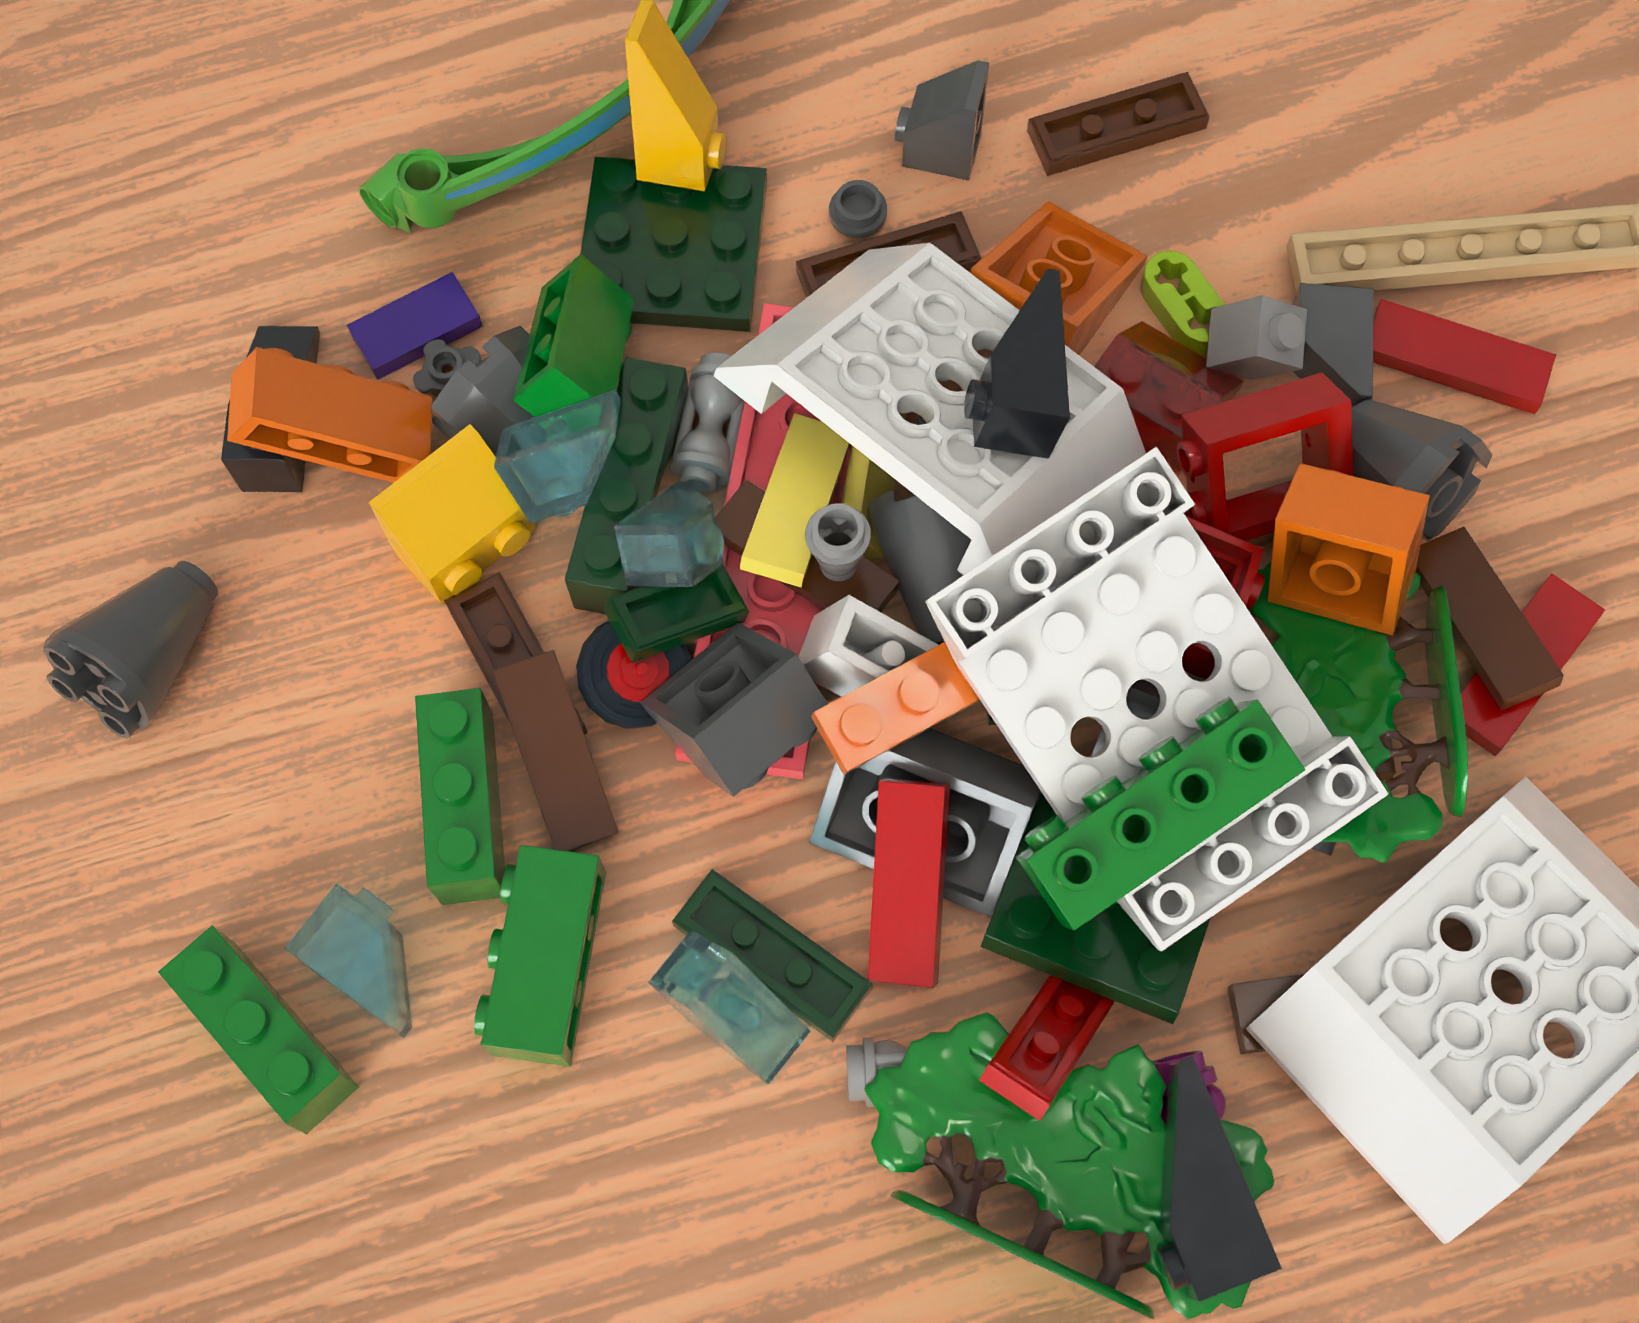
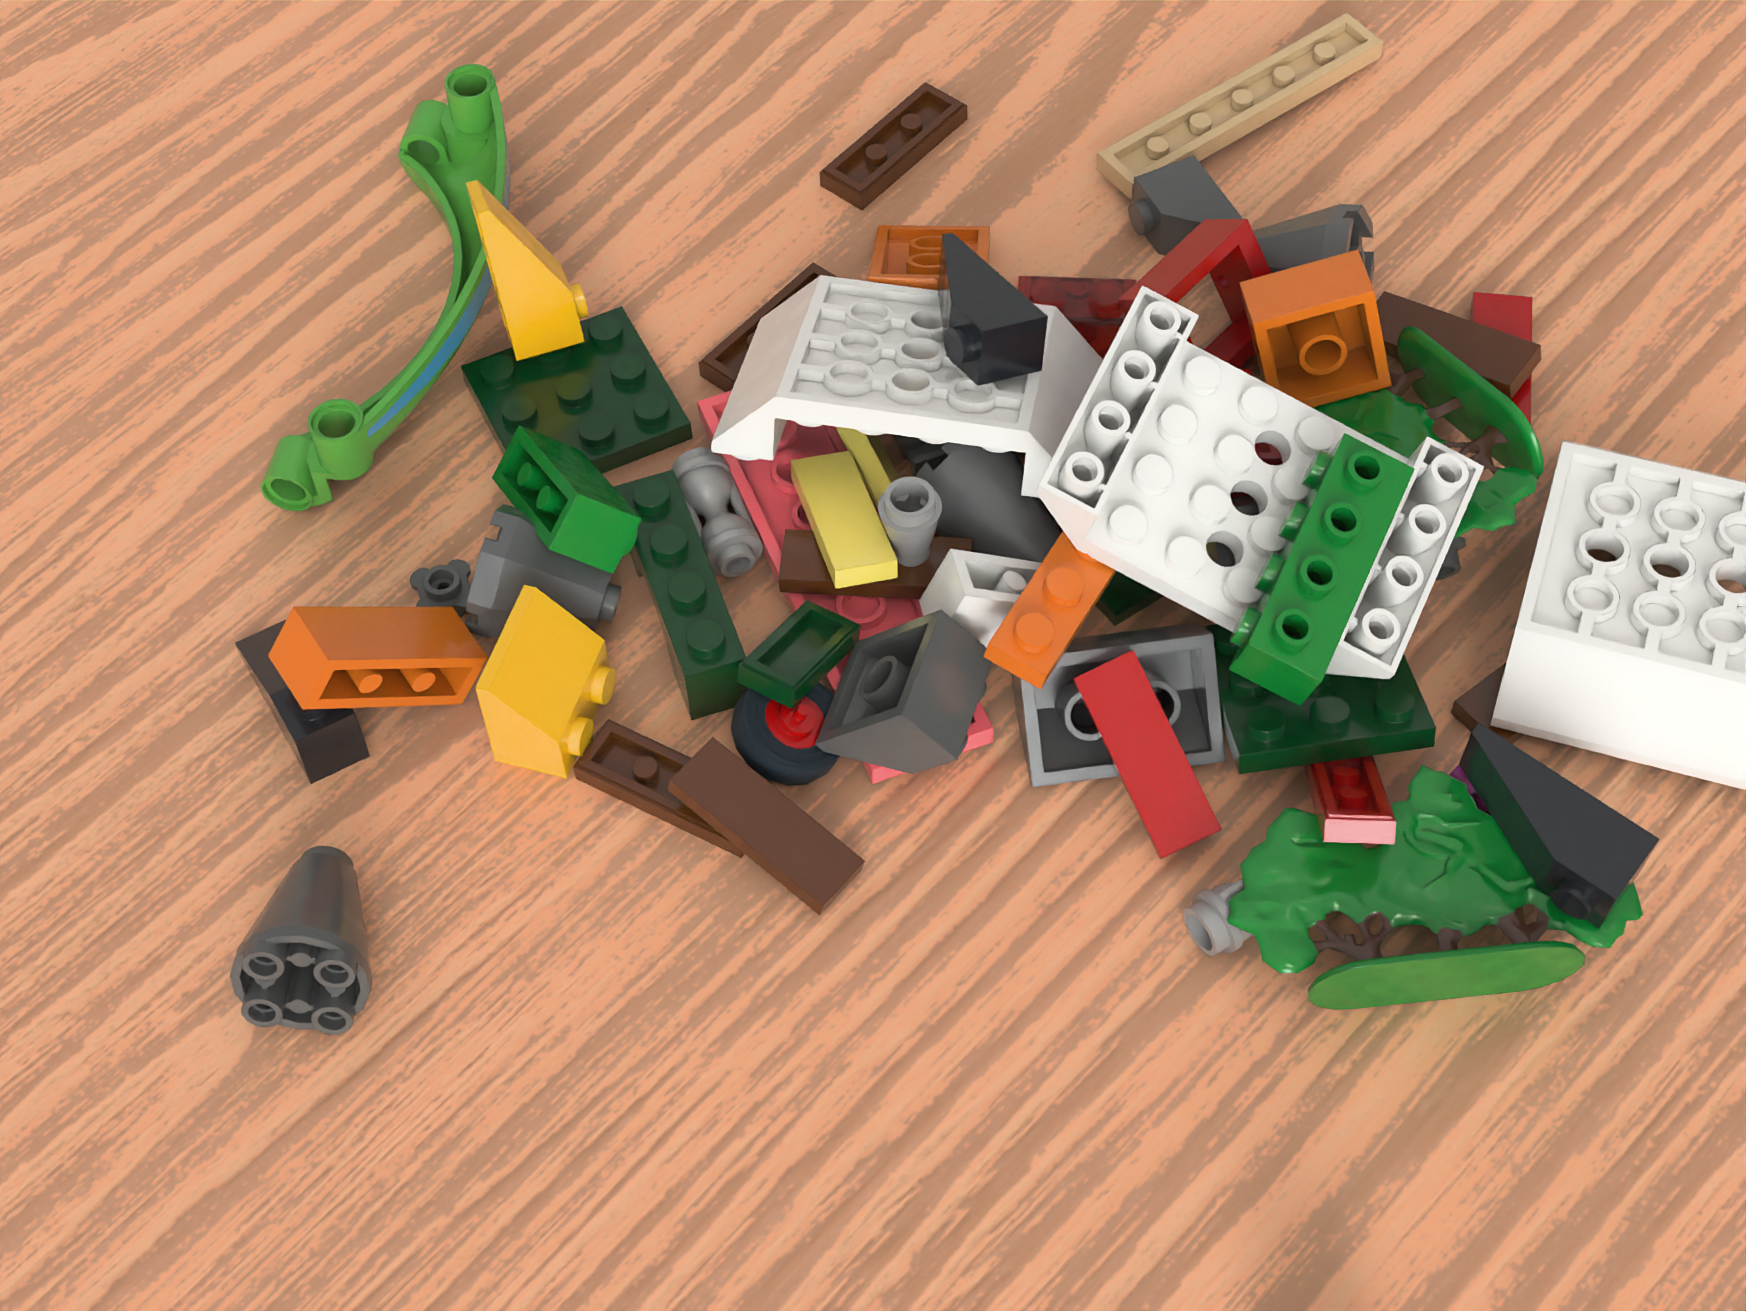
camera: 30 degrees left, 15 degrees down
green brick [158,925,359,1134] -> none
clear light blue slope [284,883,412,1038] -> none
dark purple tile [347,272,483,380] -> none
green brick [415,688,505,905] -> none
green brick [474,845,606,1067] -> none
clear light blue slope [494,390,621,523] -> none
clear light blue slope [614,482,724,587] -> none
clear light blue slope [648,930,811,1084] -> none
dark green tile [672,869,873,1042] -> none
dark grey plate [829,180,887,238] -> none
dark grey slope [895,60,989,181] -> none
lime beam [1141,250,1225,357] -> none
light grey brick [1206,295,1307,380] -> none
red tile [1373,299,1556,414] -> none

